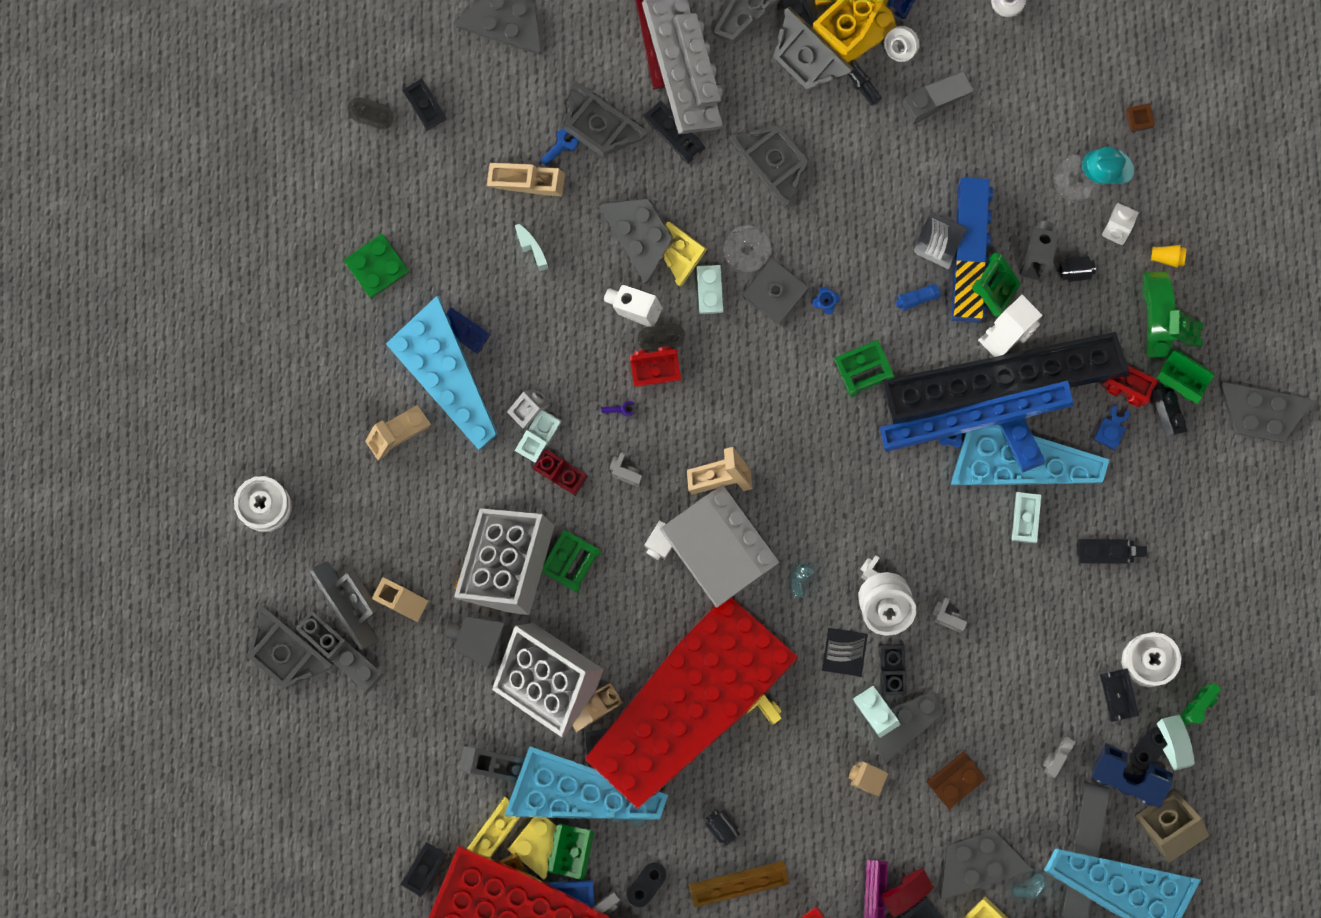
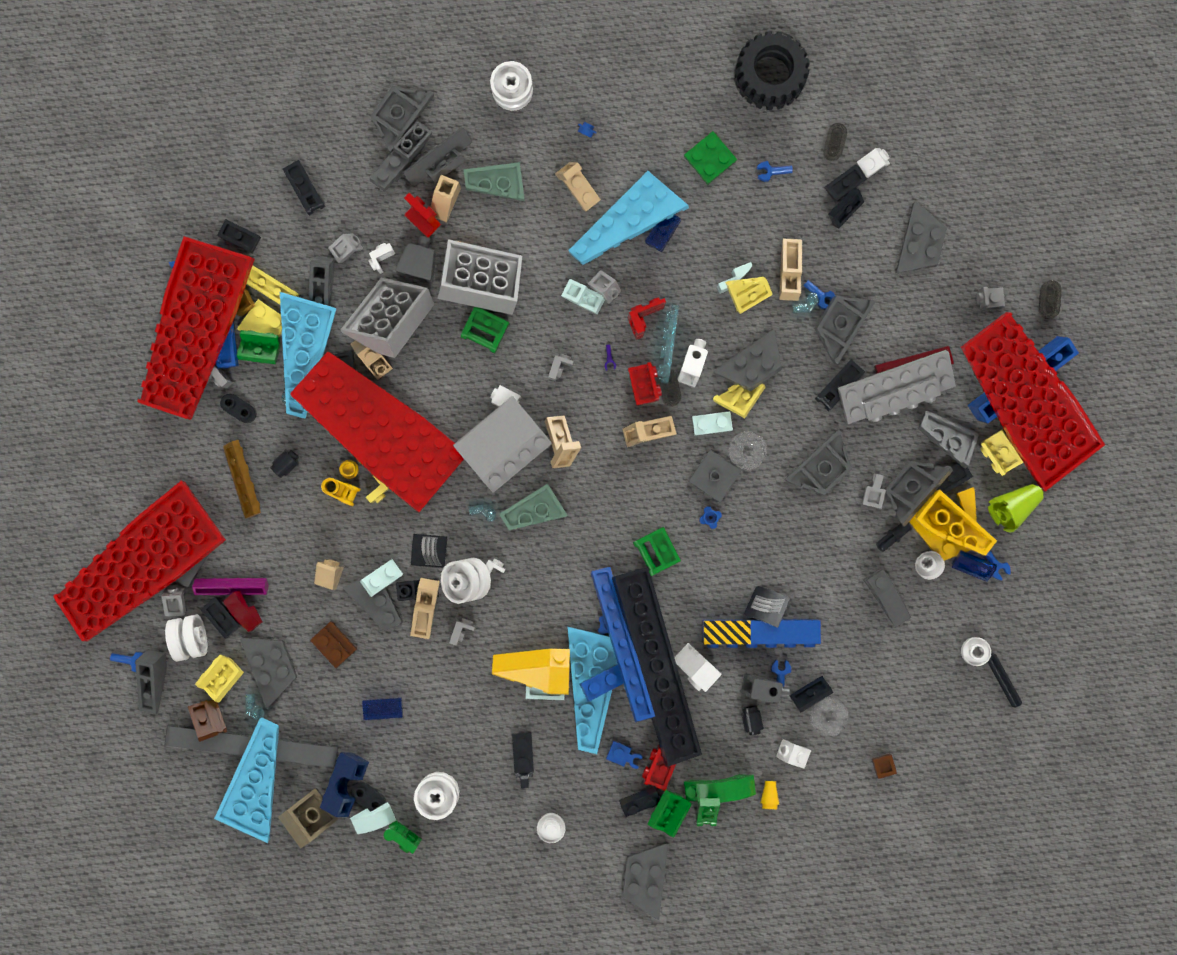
camera: 90 degrees right, 5 degrees up
dark red slope [532,449,588,496] -> none
blue piece [895,283,940,311] -> none
green plate [972,253,1021,317] -> none
light grey plate [1043,737,1075,778] -> none
teal piece [1082,147,1134,184] -> none
black hinge [1100,668,1139,722] -> none
none -> black plate [283,160,326,216]
none -> yellow piece [321,478,361,506]
none -> light grey bracket [328,233,363,263]
none -> yellow plate [339,460,359,479]
none -> clear blue plate [362,697,403,720]
none -> white bracket [369,243,395,274]
none -> red bracket [404,193,441,237]
none -> tan slope [410,578,440,639]
none -> sand green wing [463,162,525,201]
none -> yellow wedge [492,649,570,695]
none -> sand green wing [499,484,568,530]
none -> white plate [537,813,565,843]
none -> blue plate [578,122,596,138]
none -> tan bracket [623,416,676,447]
none -> red bracket [628,297,666,340]
none -> clear light blue plate [658,304,679,384]
none -> light yellow wing [725,277,773,314]
none -> black tyre [734,31,810,110]
none -> blue bar [757,161,793,182]
none -> blue bar [771,660,791,687]
none -> black plate [789,676,833,713]
none -> clear light blue arm [793,293,819,313]
none -> black plate [828,187,864,229]
none -> white bracket [857,148,890,178]
none -> light grey plate [862,474,886,509]

